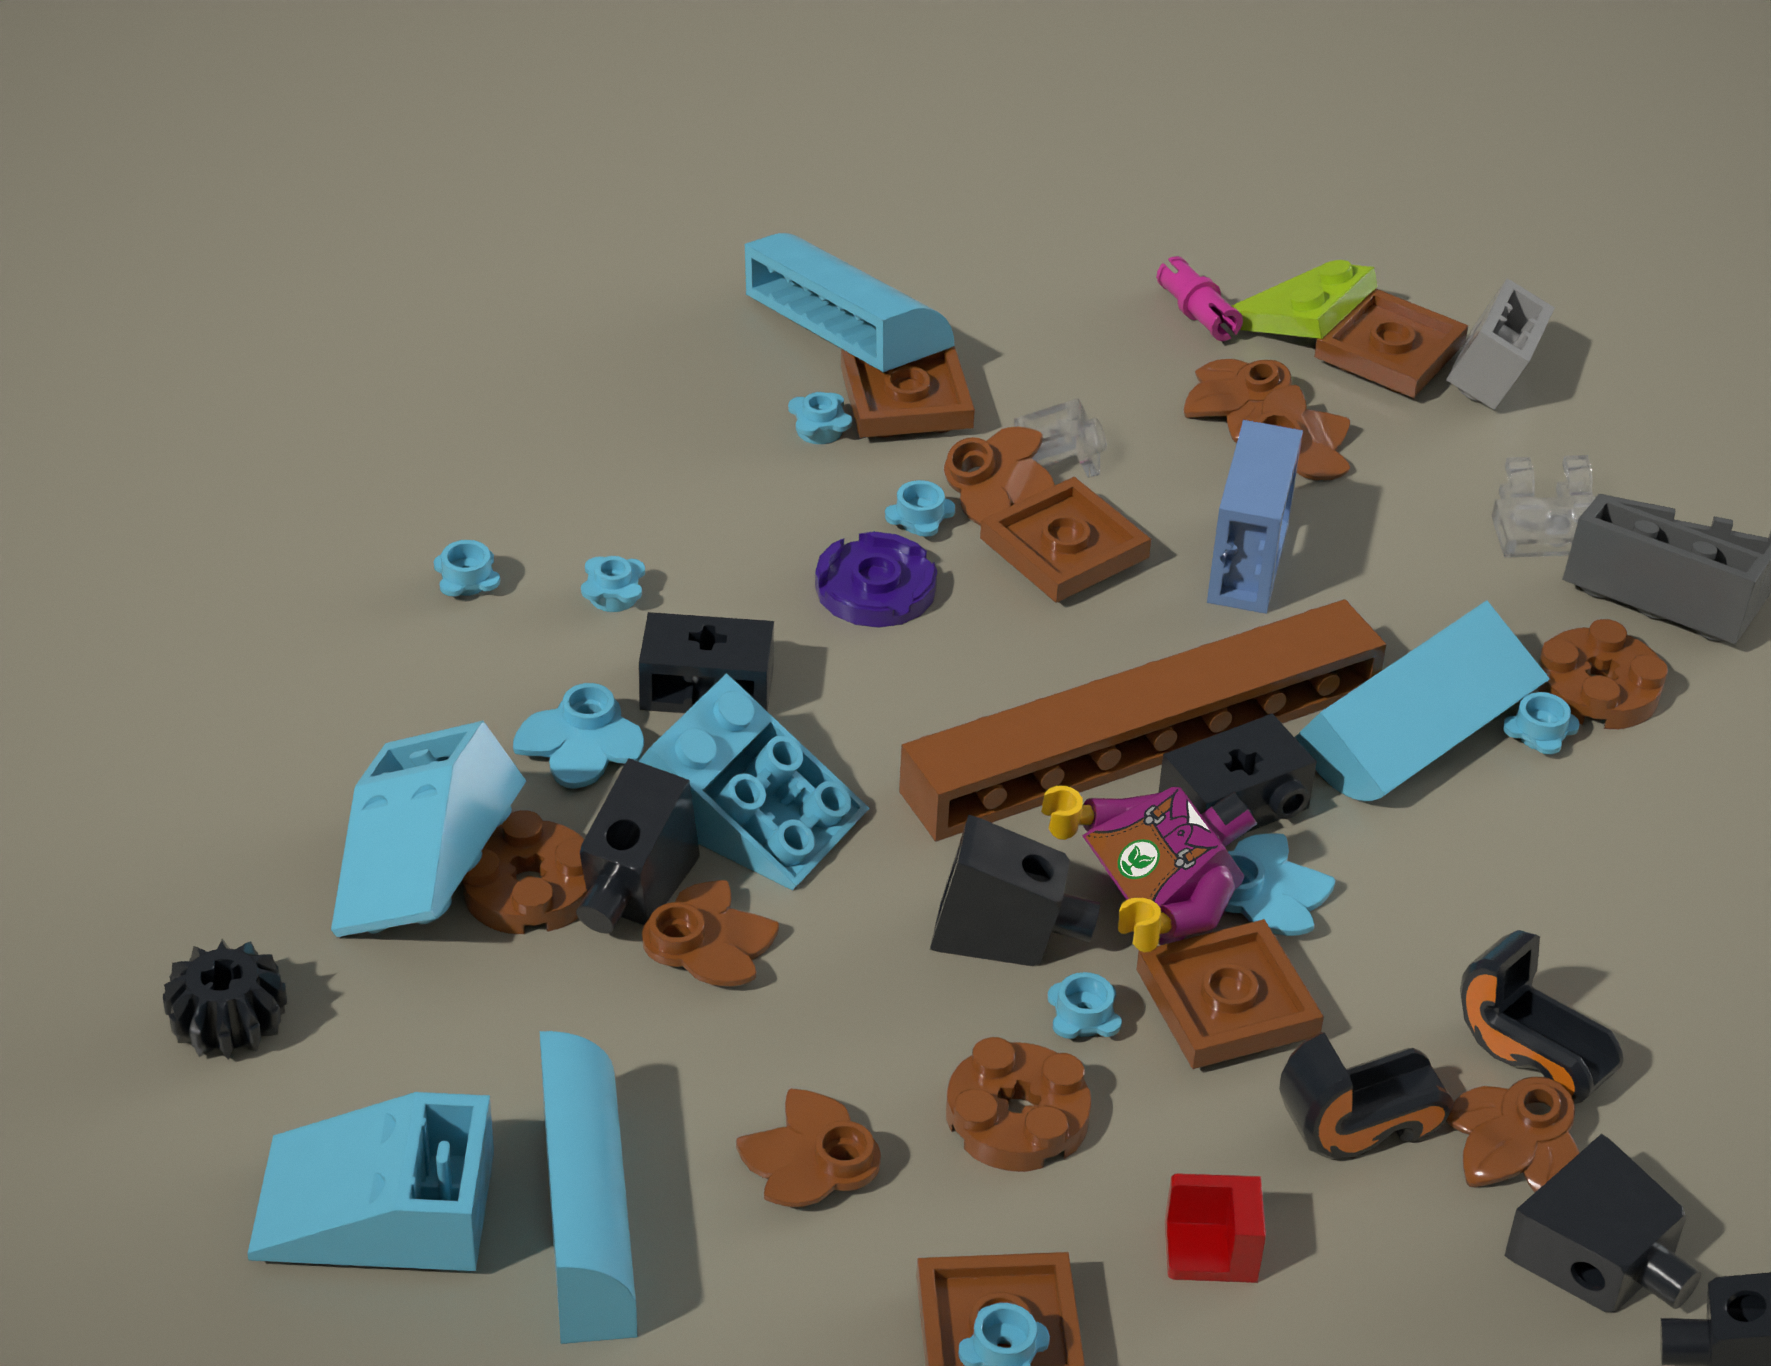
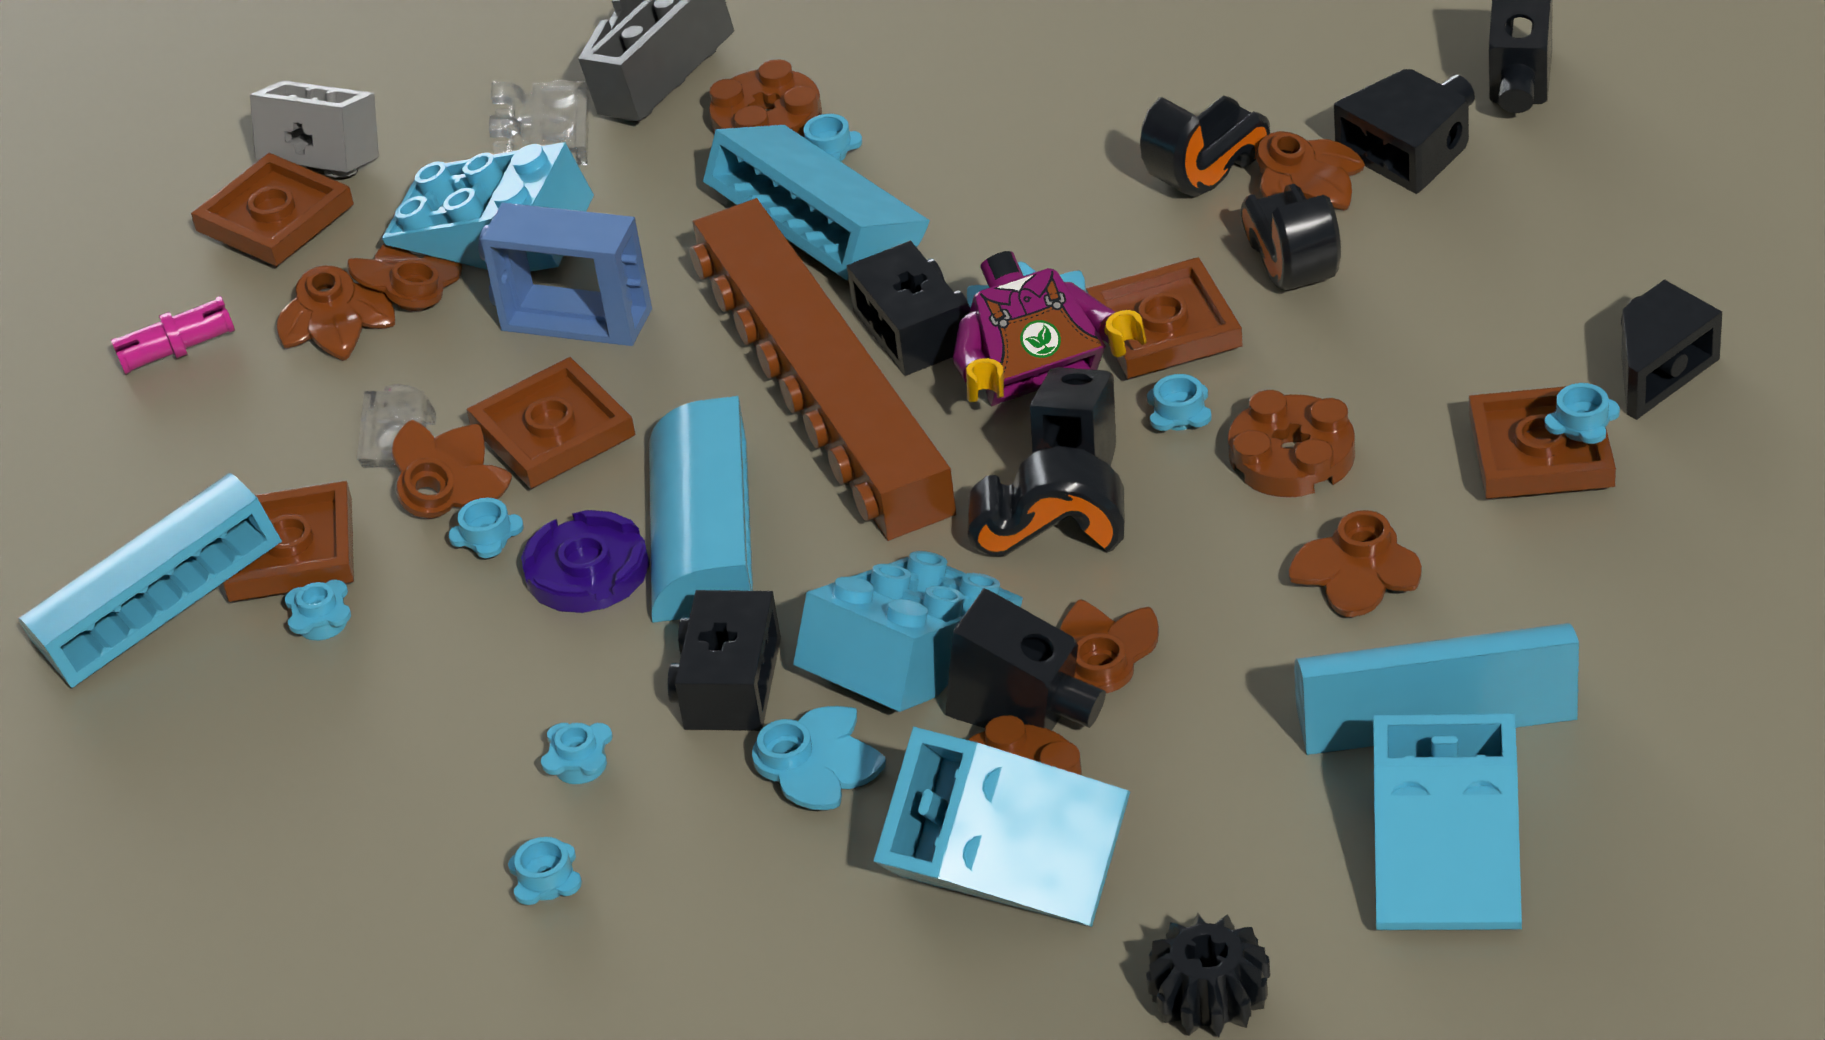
camera: 80 degrees left, 0 degrees up
red panel [1165,1173,1266,1283] -> none
lime wing [1232,260,1378,339] -> none
none -> medium azure slope [382,142,594,272]
none -> medium azure brick [649,396,753,623]
none -> black animal [967,446,1125,557]

